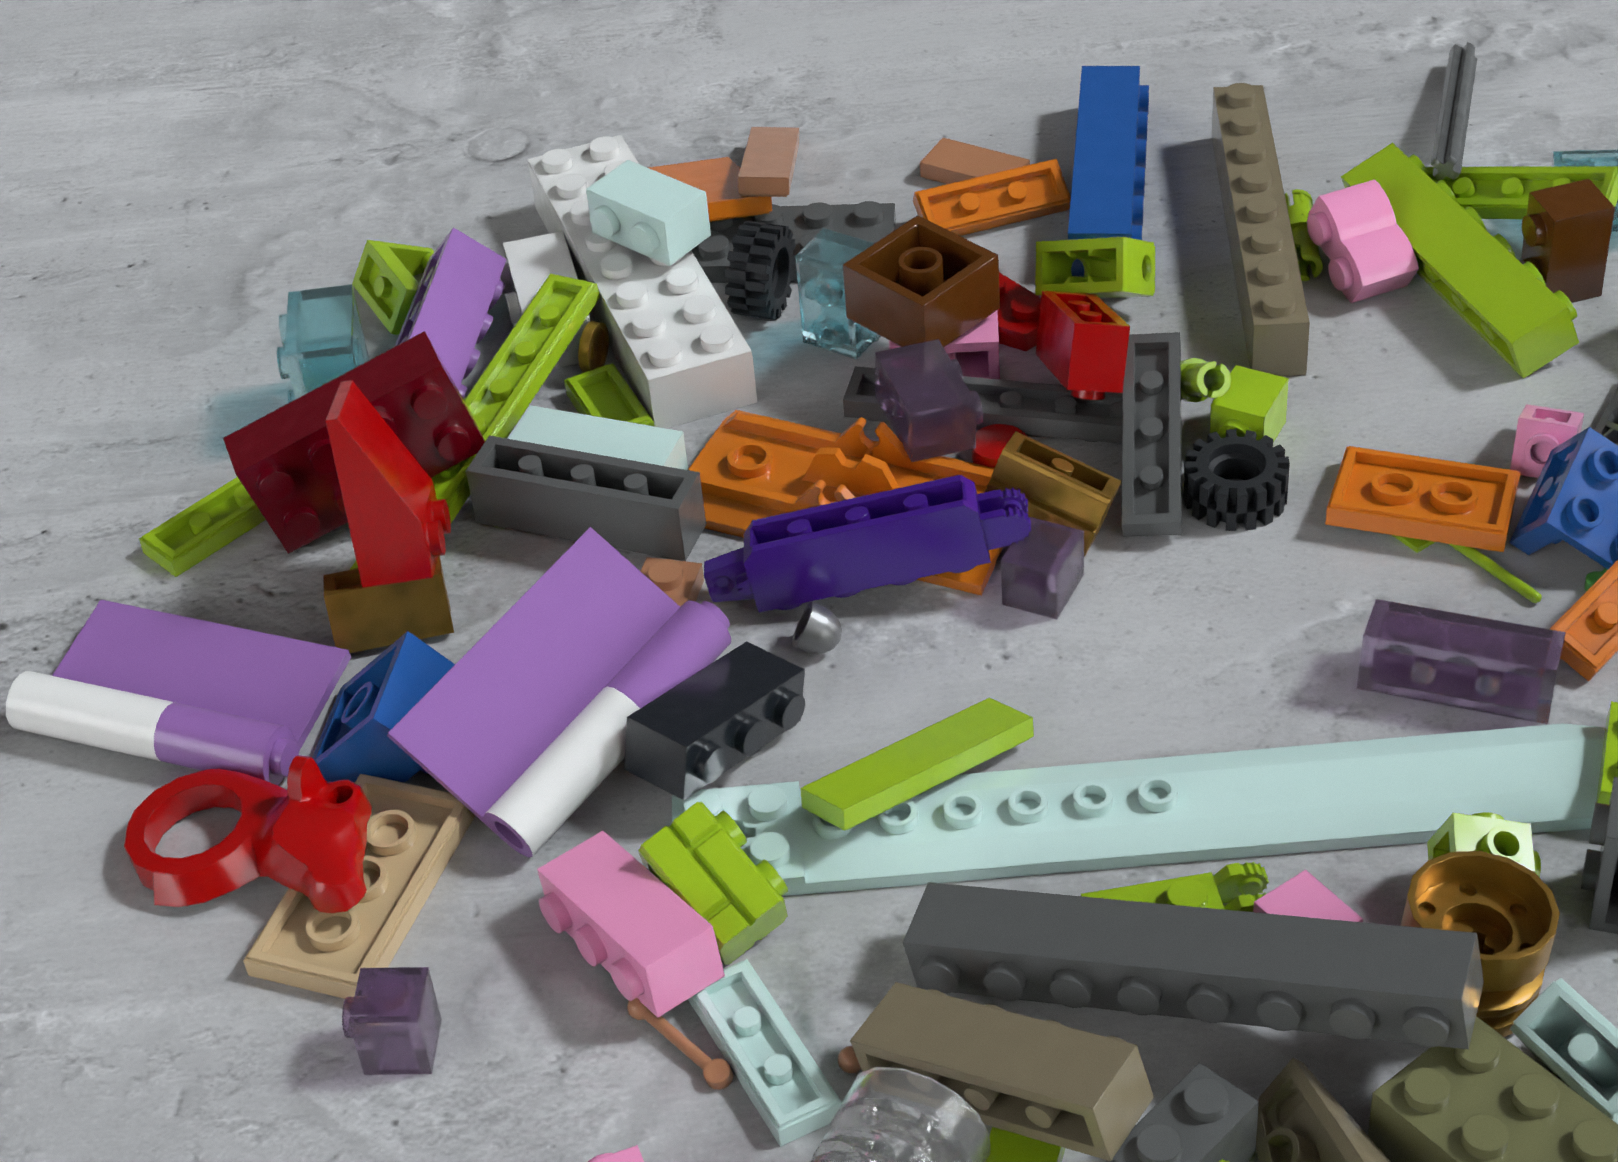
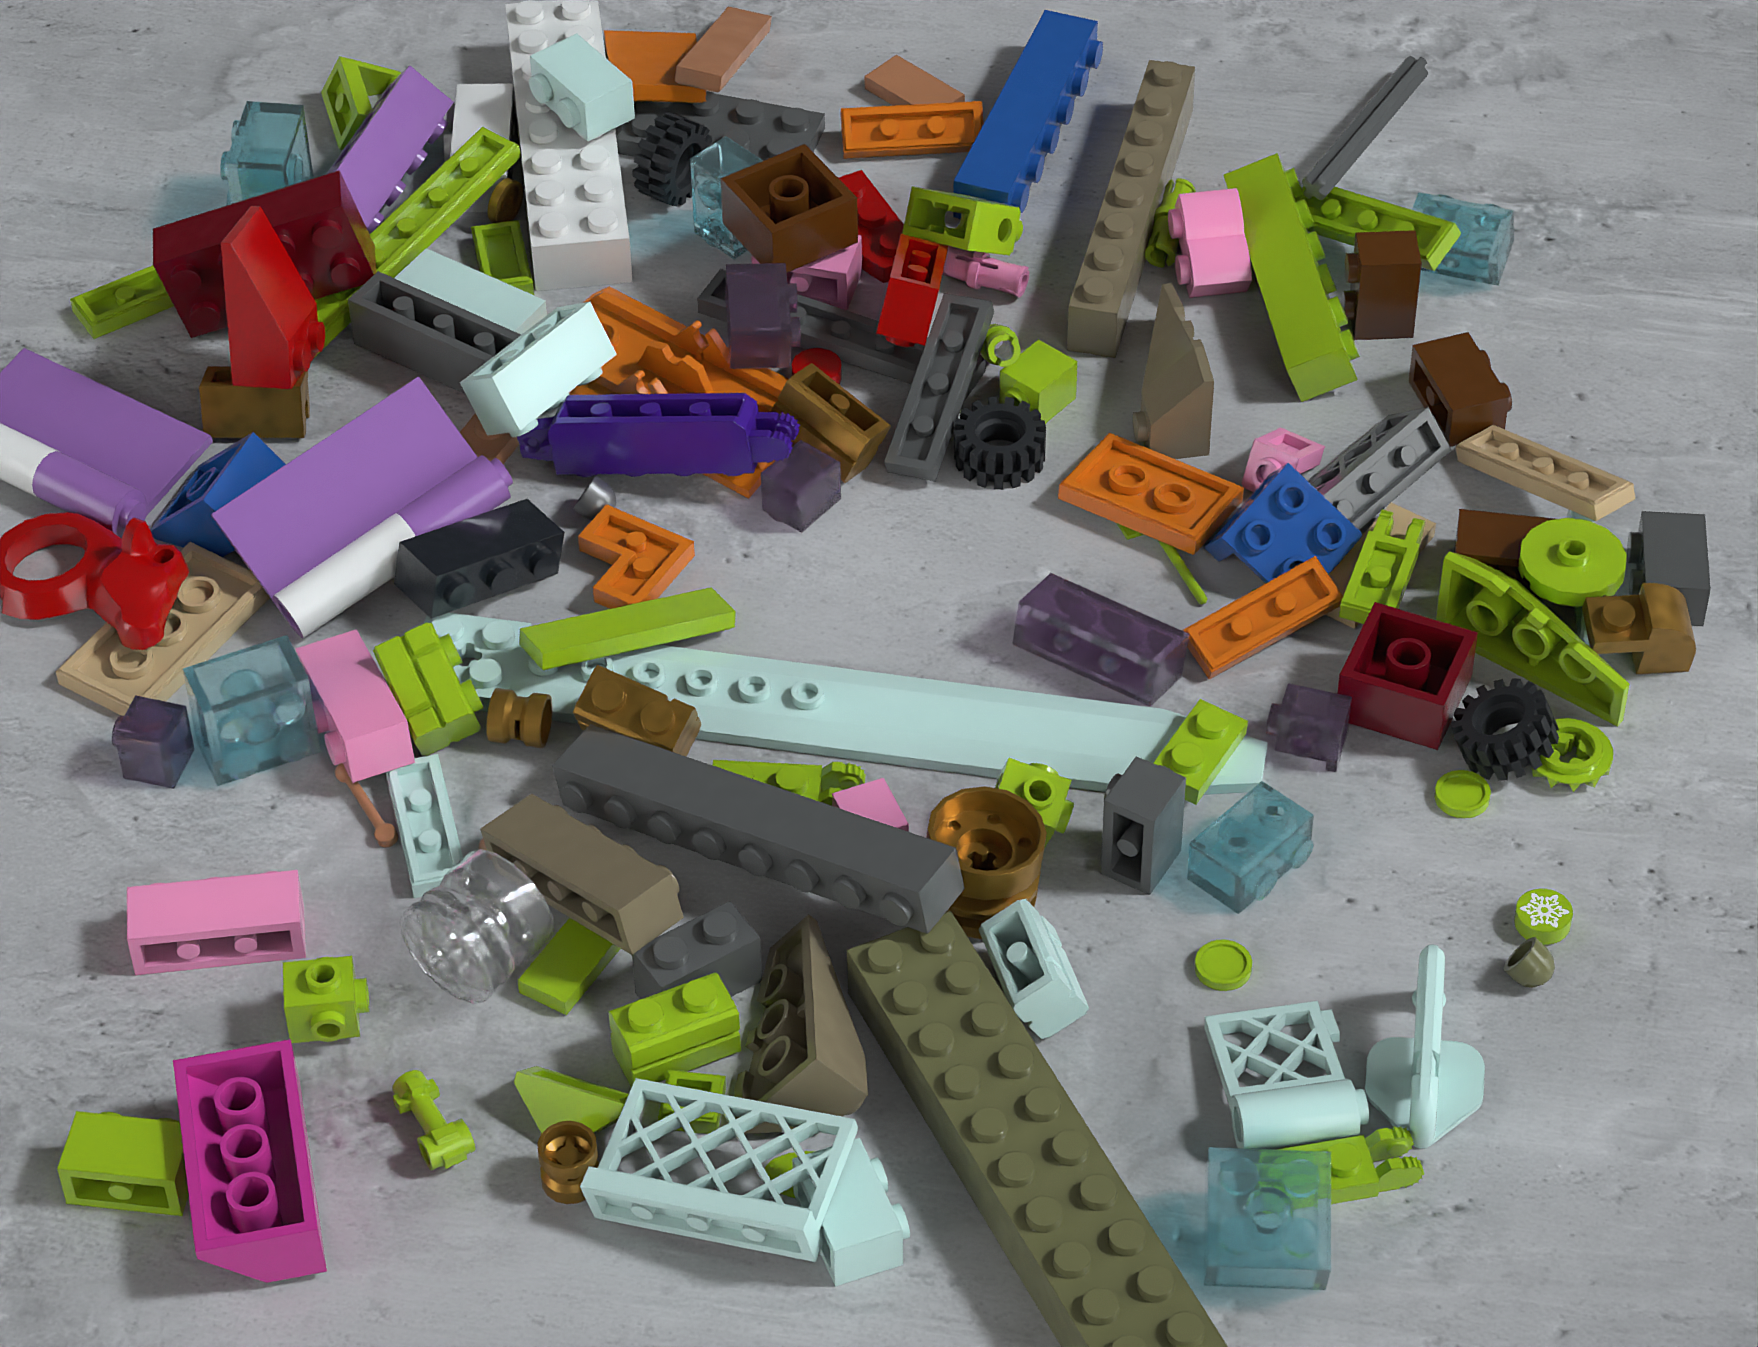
camera: 10 degrees right, 5 degrees up
none -> clear light blue brick [183,635,321,786]
none -> light aqua brick [460,302,617,437]
none -> pearl gold wheel [486,688,553,748]
none -> pearl gold brick [573,664,702,757]
none -> orange plate [578,504,695,609]
none -> bright pink pin [942,246,1029,297]
none -> dark tan wedge [1132,283,1214,459]

